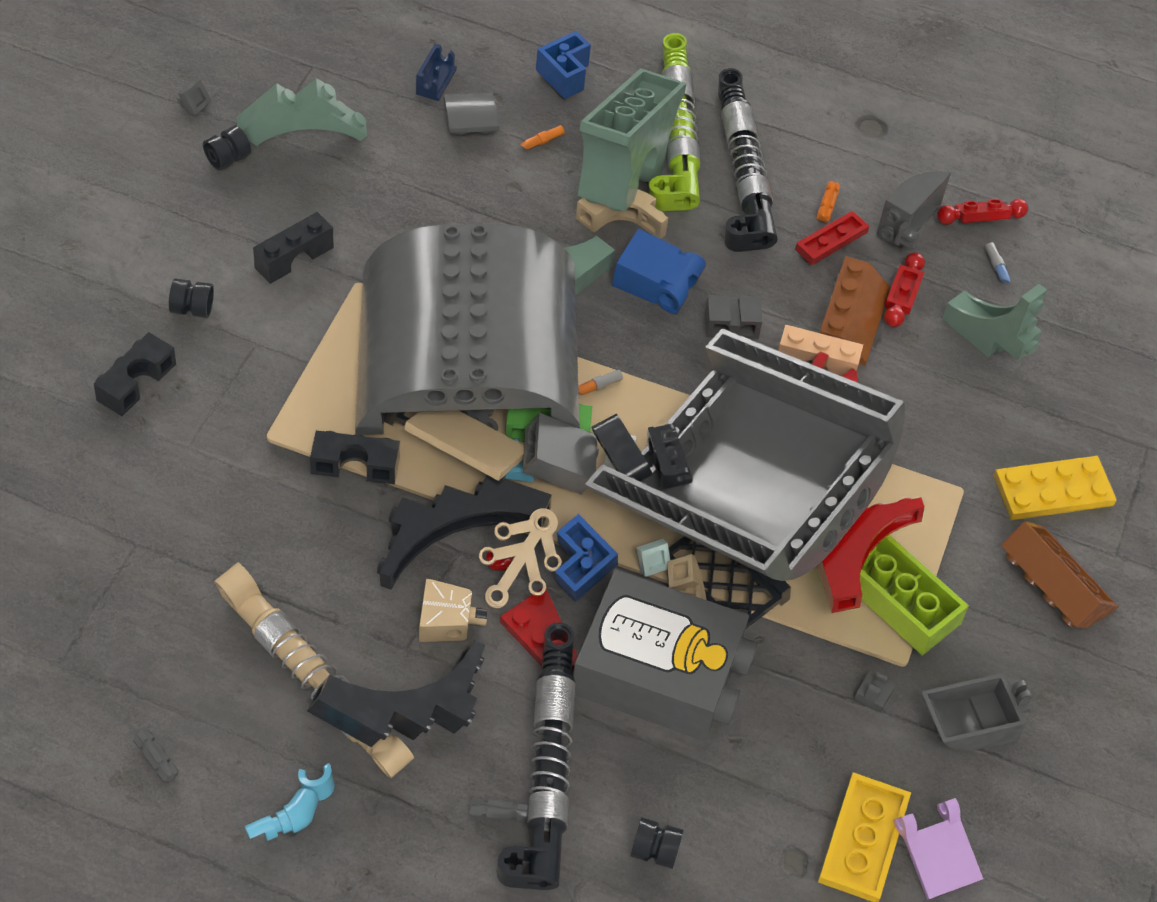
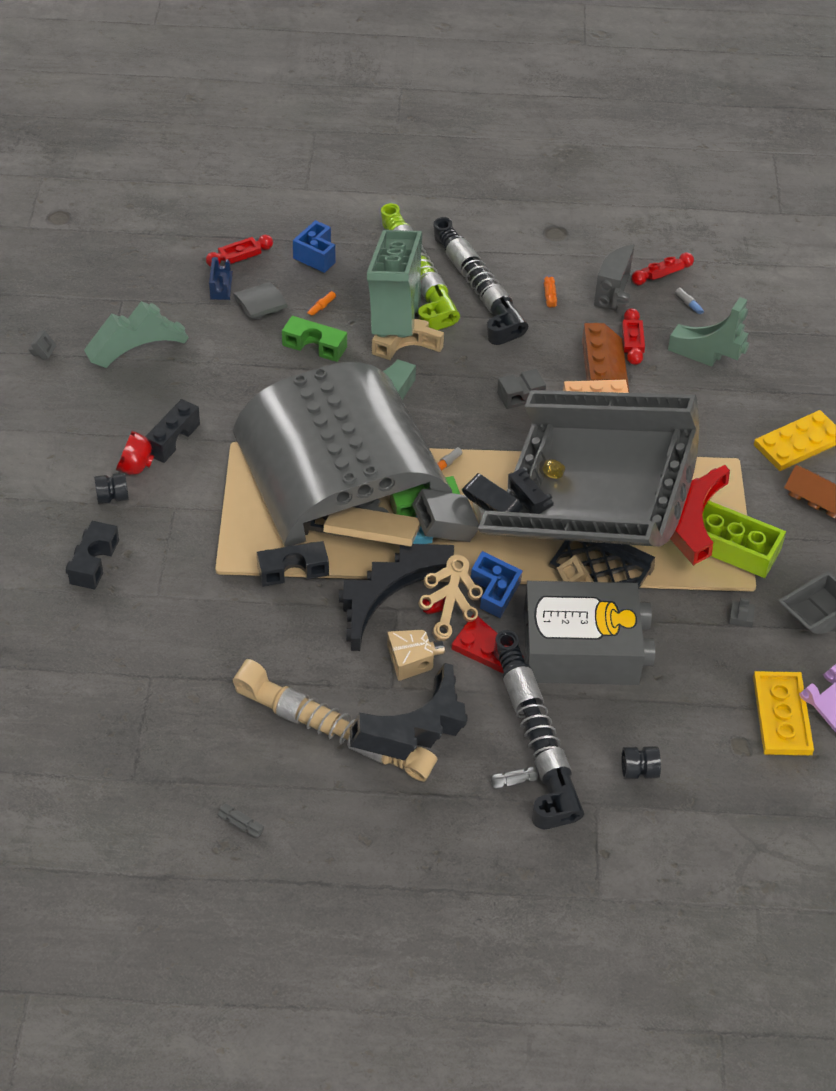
camera: 15 degrees left, 5 degrees down
black wheel [203,125,251,171] -> none
medium azure piece [244,763,335,841] -> none
blue piece [612,228,706,314] -> none
light aqua tile [636,539,670,577] -> none
red plate [795,211,869,265] -> none
none -> red cylinder [116,431,154,475]
none -> red plate [206,235,273,267]
none -> bright green arch [282,316,347,362]
none -> clear yellow tile [542,459,565,479]

